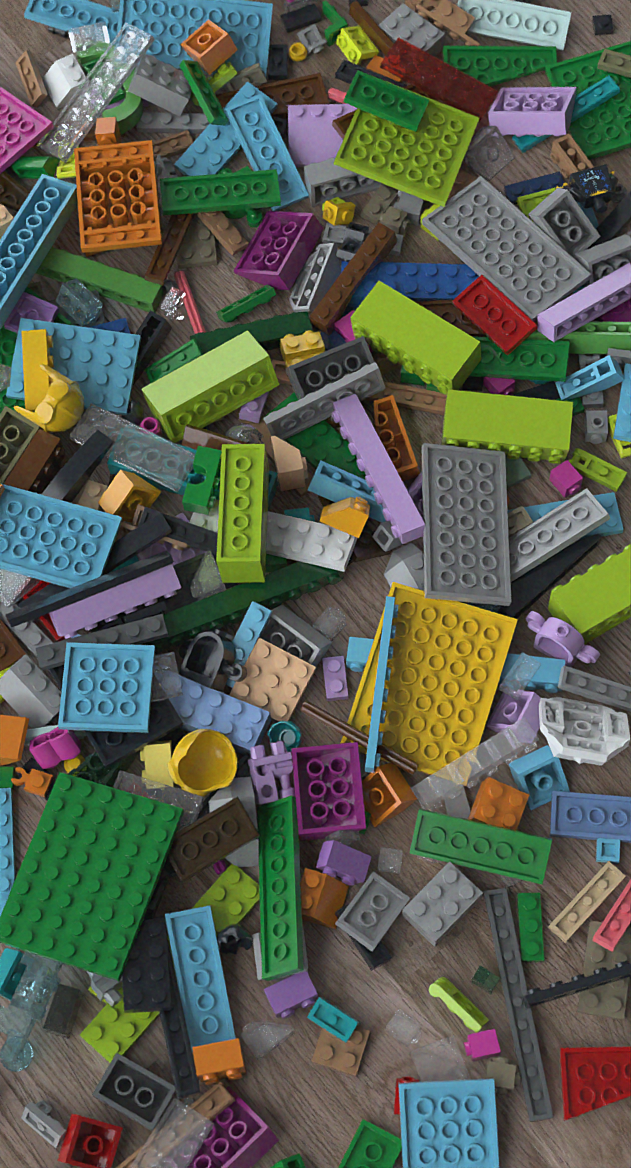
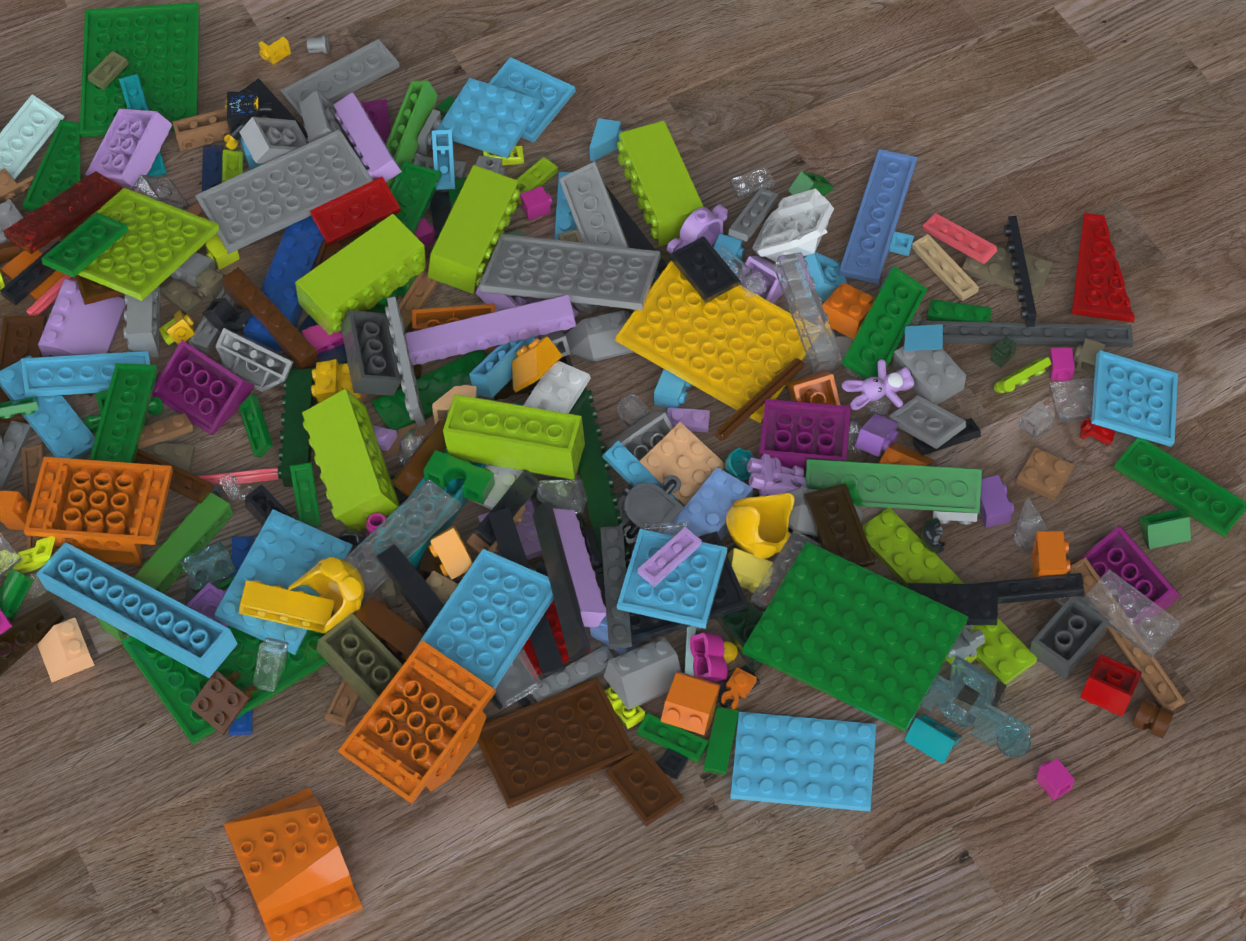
camera: 80 degrees left, 10 degrees down
light grey hinge [21,1100,66,1148] -> none
medium azure plate [165,906,236,1053] -> none
teal panel [307,997,361,1043] -> none
medium azure plate [365,596,399,773] -> none
black plate [592,14,614,36] -> none
none -> lavender plate [638,527,702,587]
none -> black plate [670,236,740,303]
none -> clear bracket [740,272,766,298]
none -> lavender animal [842,359,914,410]
none -> medium azure sticker [904,324,943,351]

